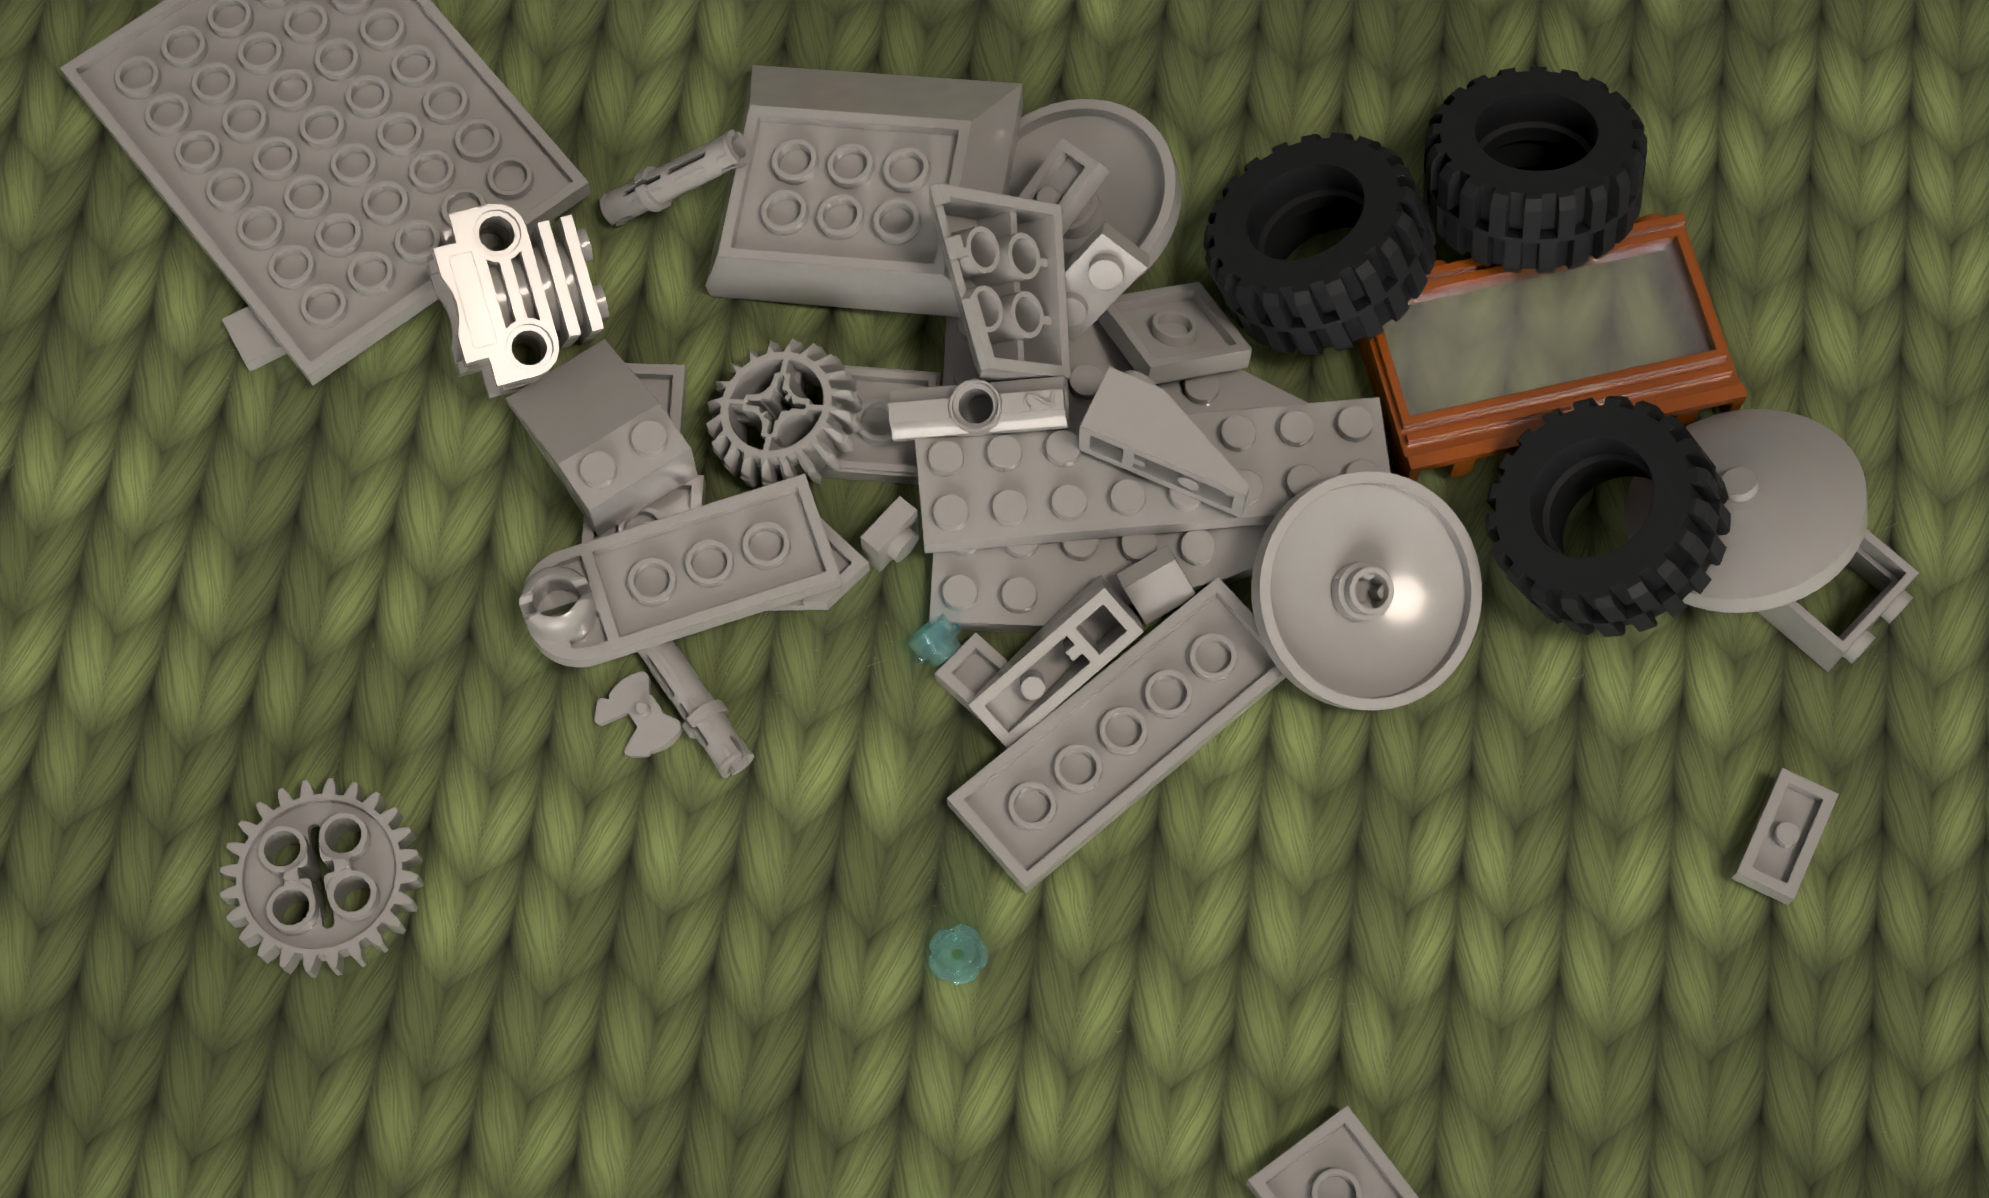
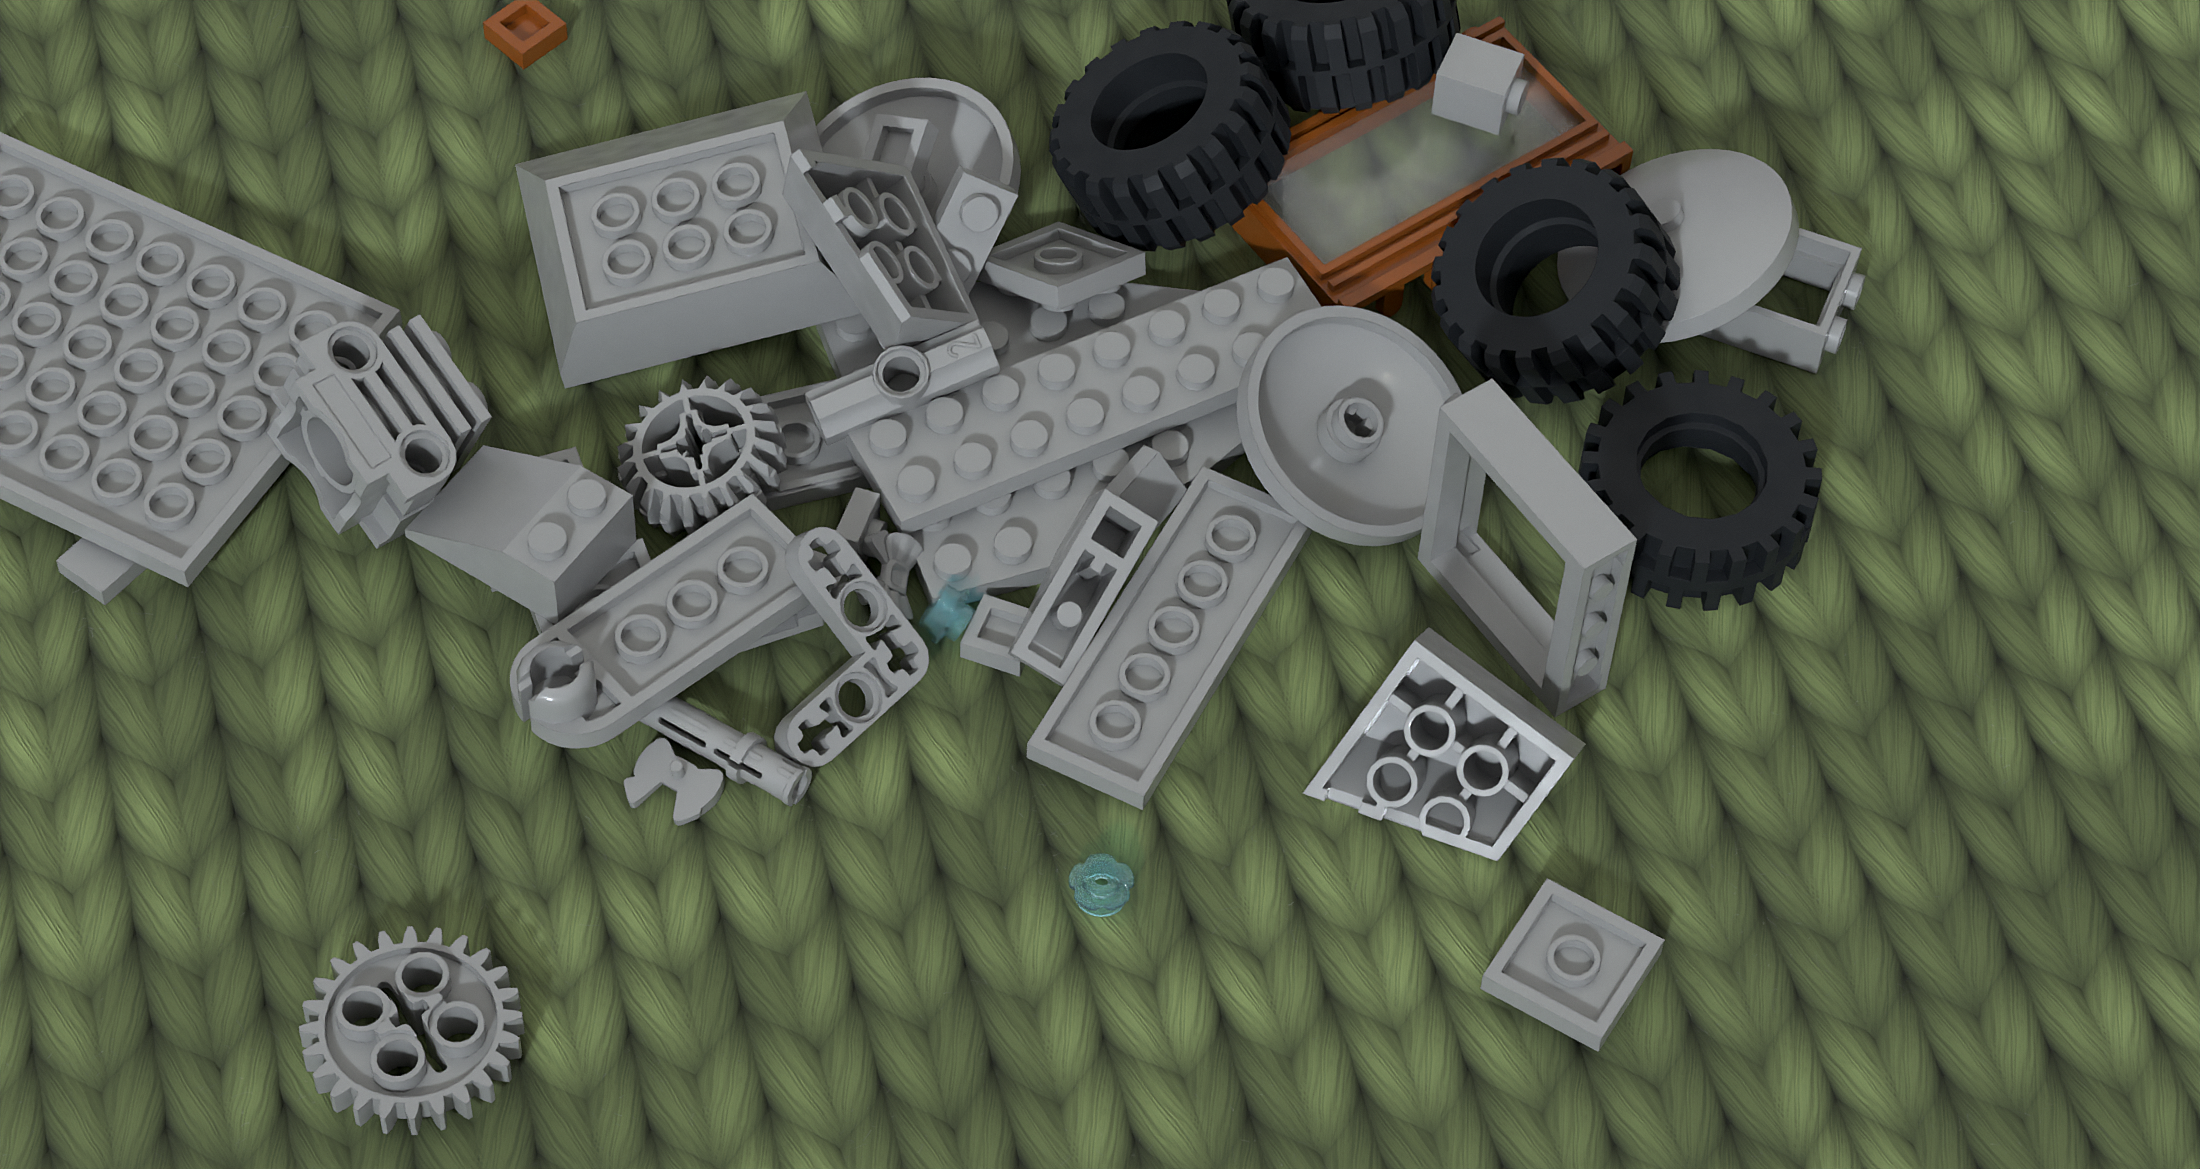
camera: 25 degrees left, 15 degrees down
light grey pin [600,129,751,227] -> none
light grey slope [1078,366,1250,518] -> none
light grey plate [1731,768,1839,905] -> none
none -> light grey beam [774,527,929,769]
none -> light grey piece [856,530,923,620]
none -> light grey wedge [1302,627,1586,861]
none -> light grey window [1418,379,1637,717]
none -> light grey brick [1431,33,1529,135]
none -> black tyre [1578,370,1822,611]

